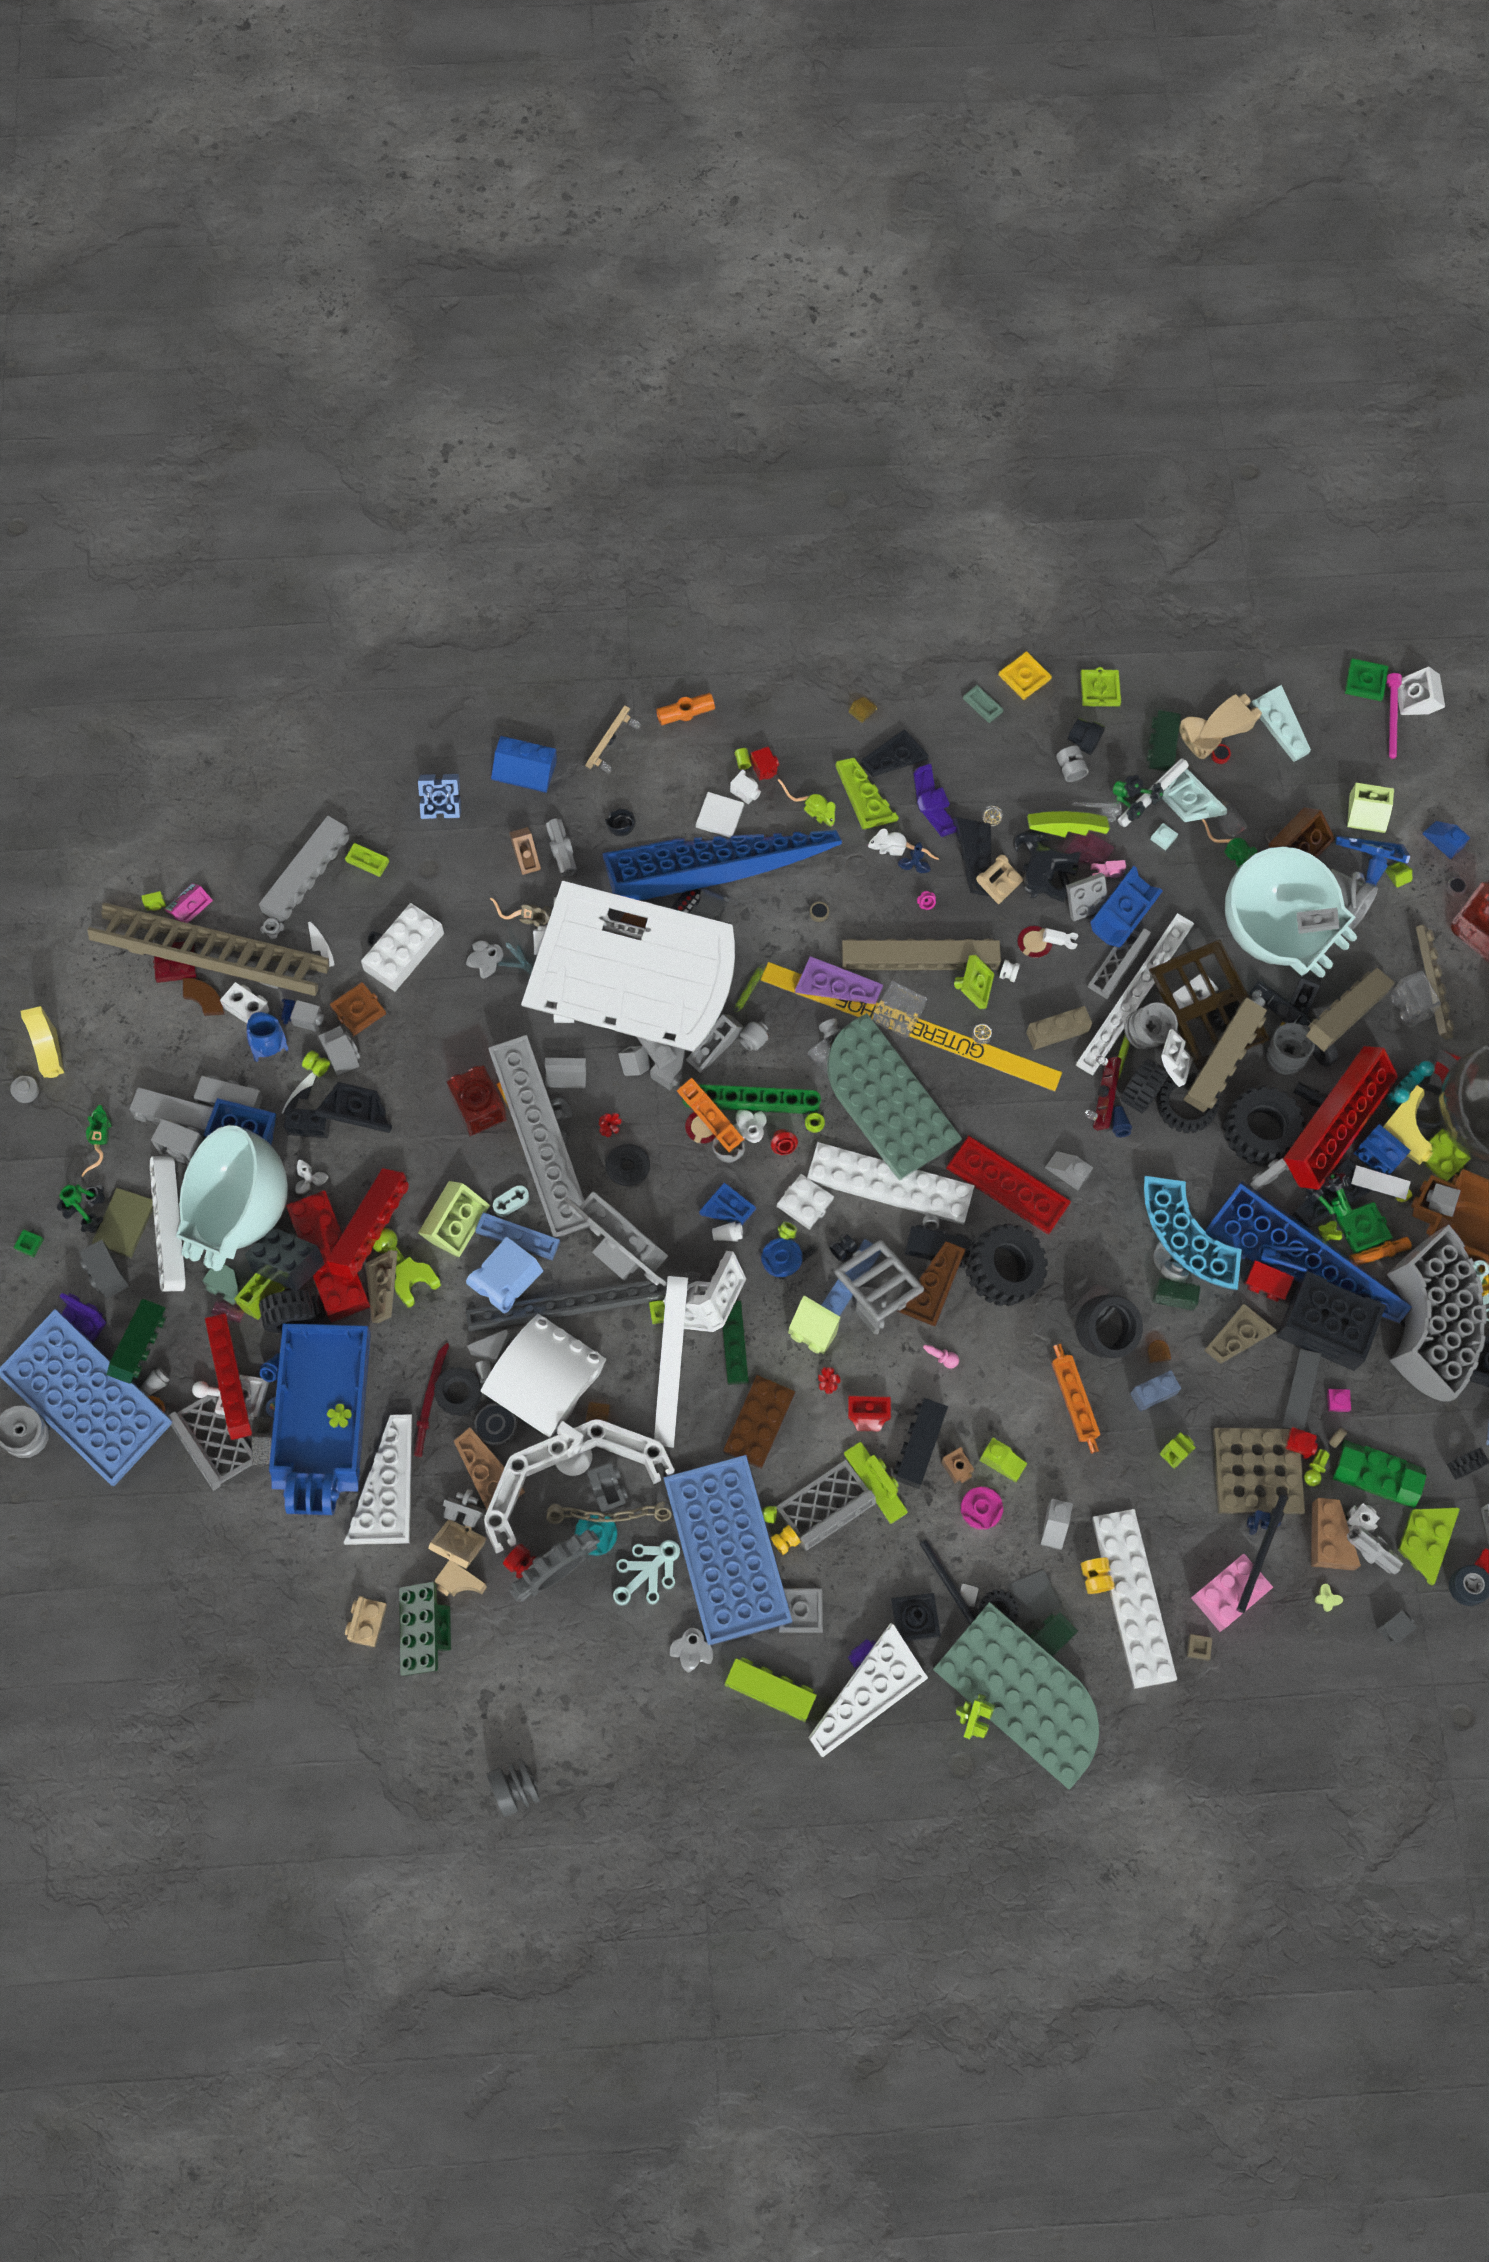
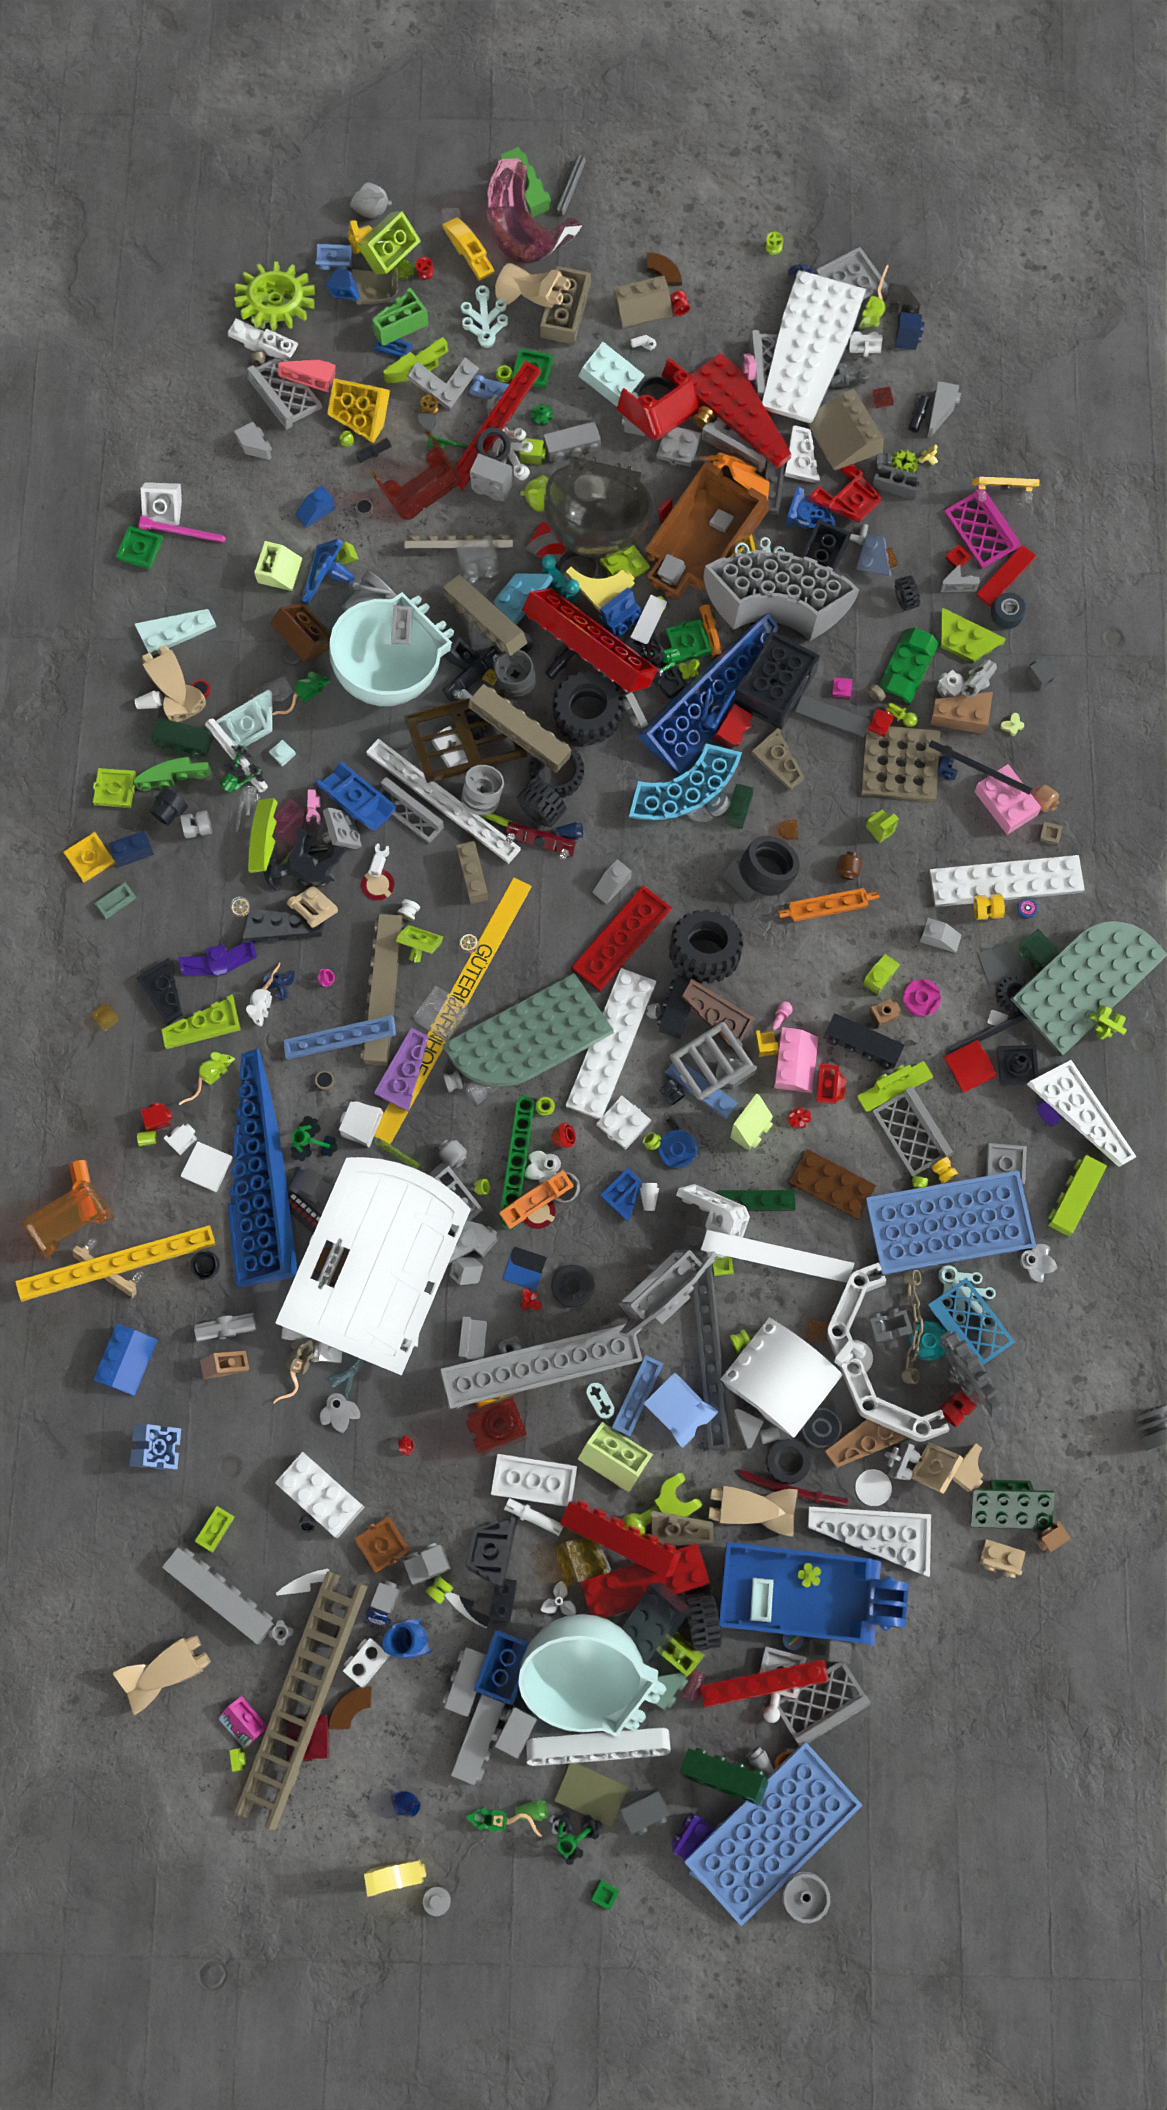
camera: 80 degrees left, 5 degrees up
blue cone [260,1353,280,1382] -> none
sand blue brick [1130,1370,1181,1412] -> none
white slope [1161,1029,1193,1087] -> none
none -> yellow plate [15,1225,216,1302]
none -> clear orange windscreen [21,1182,116,1260]
none -> dark blue brick [108,830,154,867]
none -> tan hips [113,1636,211,1715]
none -> bright green slope [134,757,211,791]
none -> white cone [135,690,163,709]
none -> medium blue plate [284,1015,396,1060]
none -> black plant [291,1116,338,1162]
none -> white torso [339,1101,383,1148]
none -> clear blue rock [391,1791,421,1817]
none -> red plate [398,1435,414,1455]
none -> lime hinge [474,1179,490,1195]
none -> white plate [491,1454,577,1507]
none -> medium azure wing [493,574,553,625]
none -> sticker [503,1247,547,1290]
none -> white pin [504,1498,563,1536]
none -> bright green cone [516,1799,547,1821]
none -> clear yellow bracket [554,1537,611,1587]
none -> tan hips [708,1486,798,1537]
none -> lime wheel [729,1329,750,1354]
none -> light aqua tile [750,1578,773,1622]
none -> yellow panel [754,1030,779,1057]
none -> bright pink slope [774,1027,819,1093]
none -> reddish brown head [836,851,863,880]
none -> white sticker [855,1469,892,1506]
none -> dark azure fence [928,1277,1015,1365]
none -> red slope [944,1040,997,1093]
none -> tile [1017,899,1037,919]
none -> medium nougat head [1031,785,1060,812]
none -> medium nougat brick [1036,1521,1071,1553]

